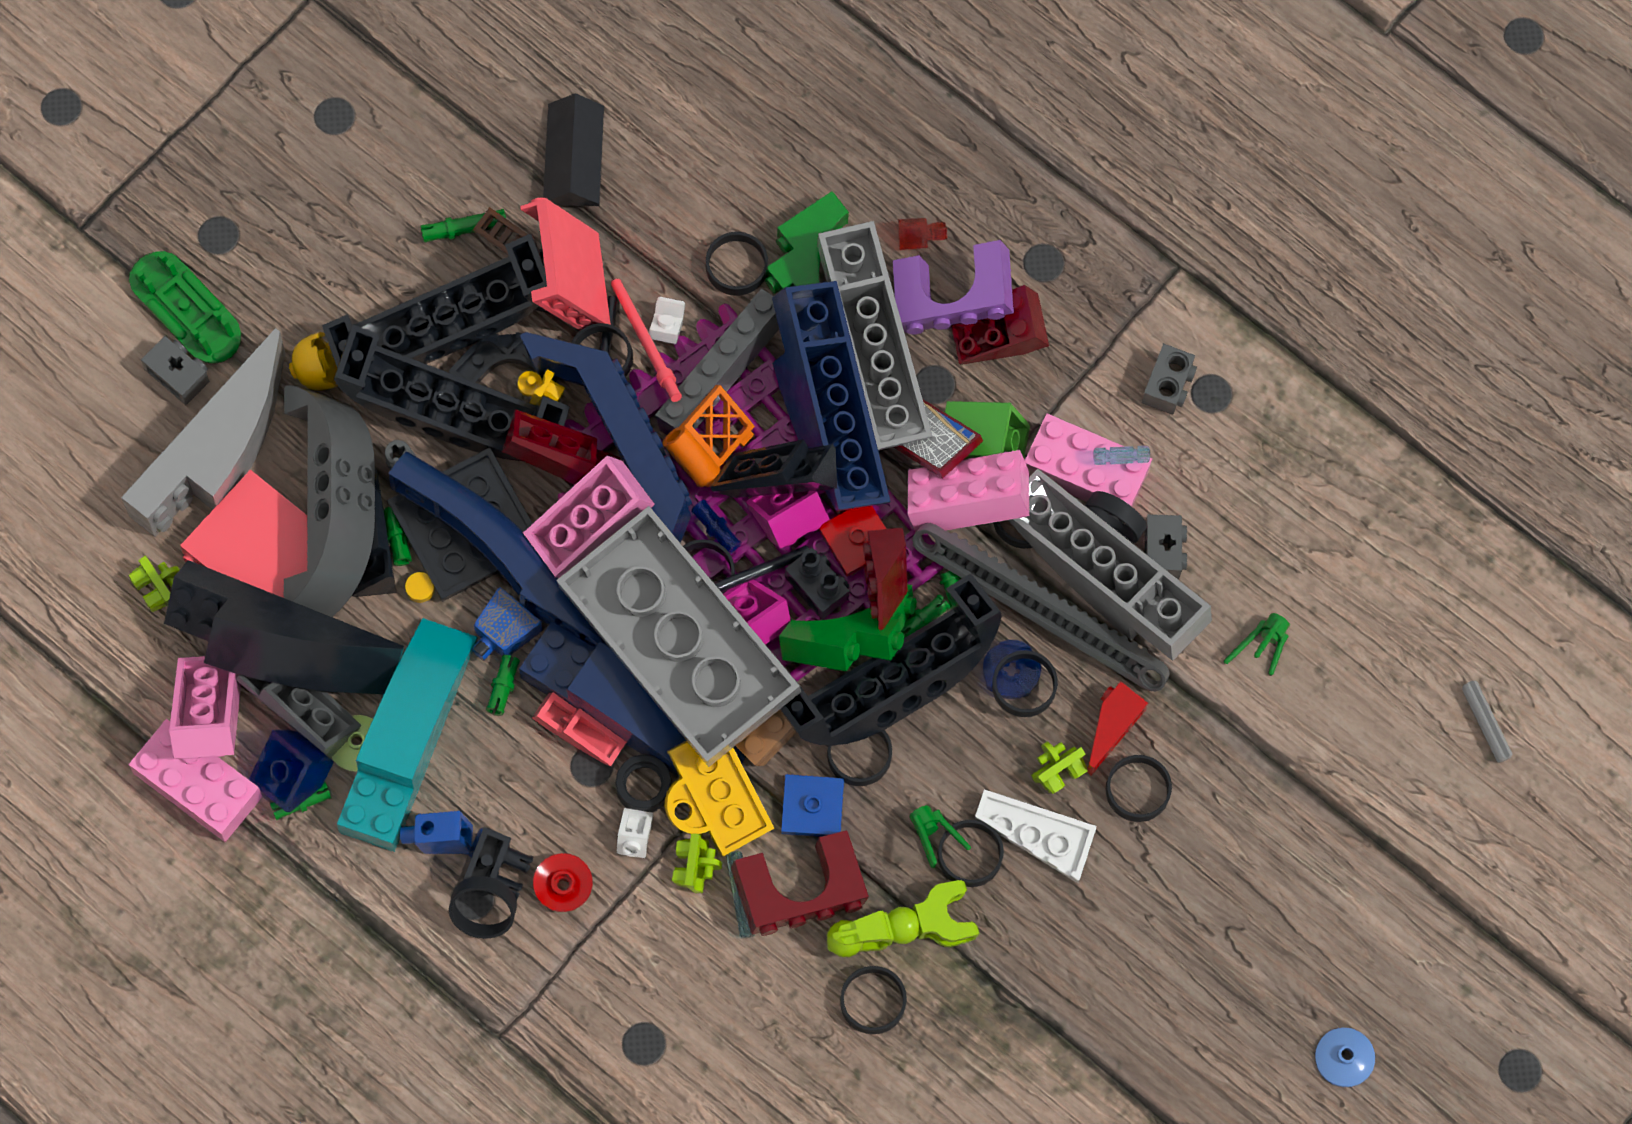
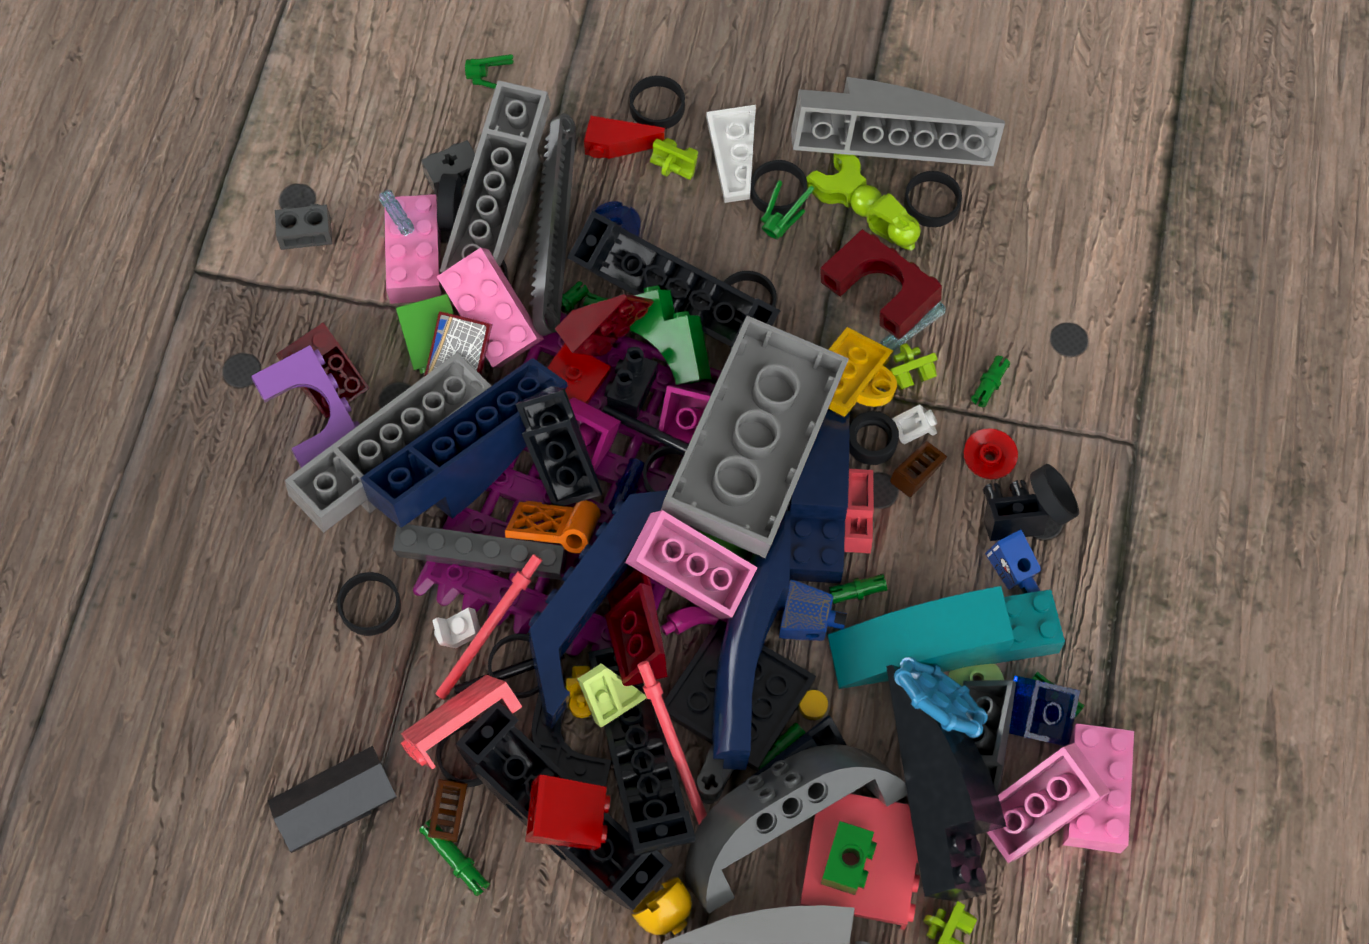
camera: 115 degrees left, 5 degrees down
green arch [765,191,849,294] -> none
blue plate [781,774,844,837] -> none
clear red plate [898,218,947,250] -> none
black tyre [992,650,1058,717] -> none
none -> red slope [525,775,610,850]
none -> yellowish green wing [577,663,646,727]
none -> coral bar [637,661,707,824]
none -> light grey slope [791,77,1005,166]
none -> green brick [821,821,877,895]
none -> reddish brown slope [890,441,947,497]
none -> dark azure plate [894,657,988,738]
none -> green pin [971,355,1010,408]

